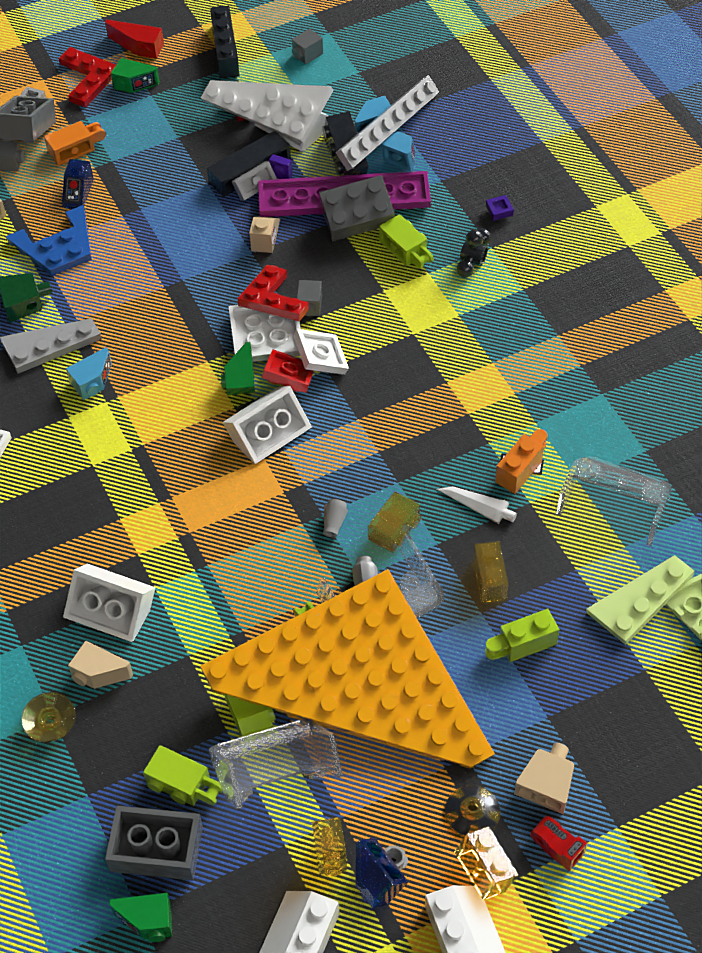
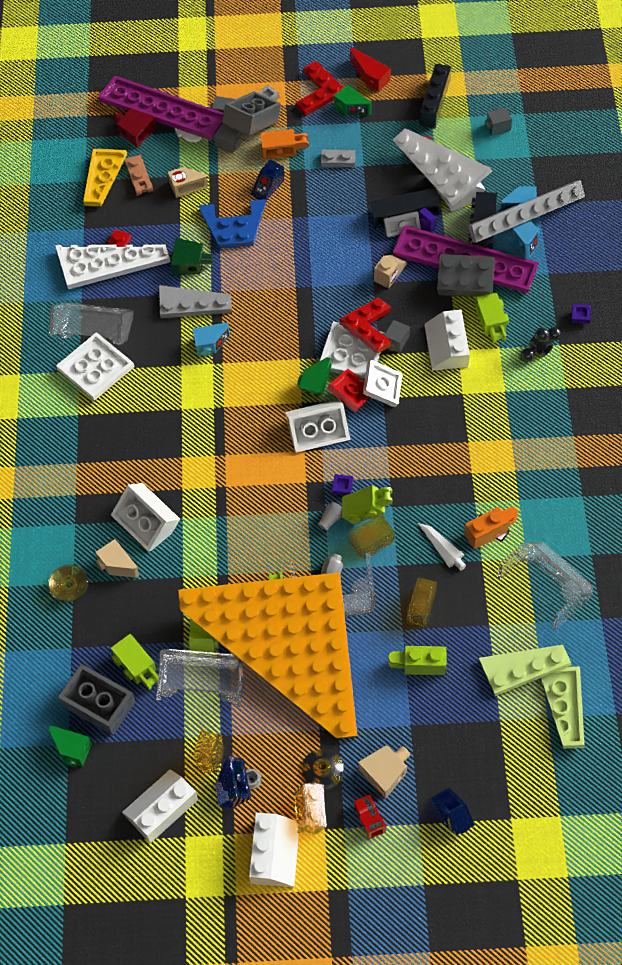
camera: 25 degrees right, 5 degrees up
none -> light grey plate [321,150,355,168]
none -> dark purple plate [332,474,354,496]
none -> lime brick [342,485,392,525]
none -> white slope [424,310,470,371]
none -> clear blue slope [431,788,475,835]

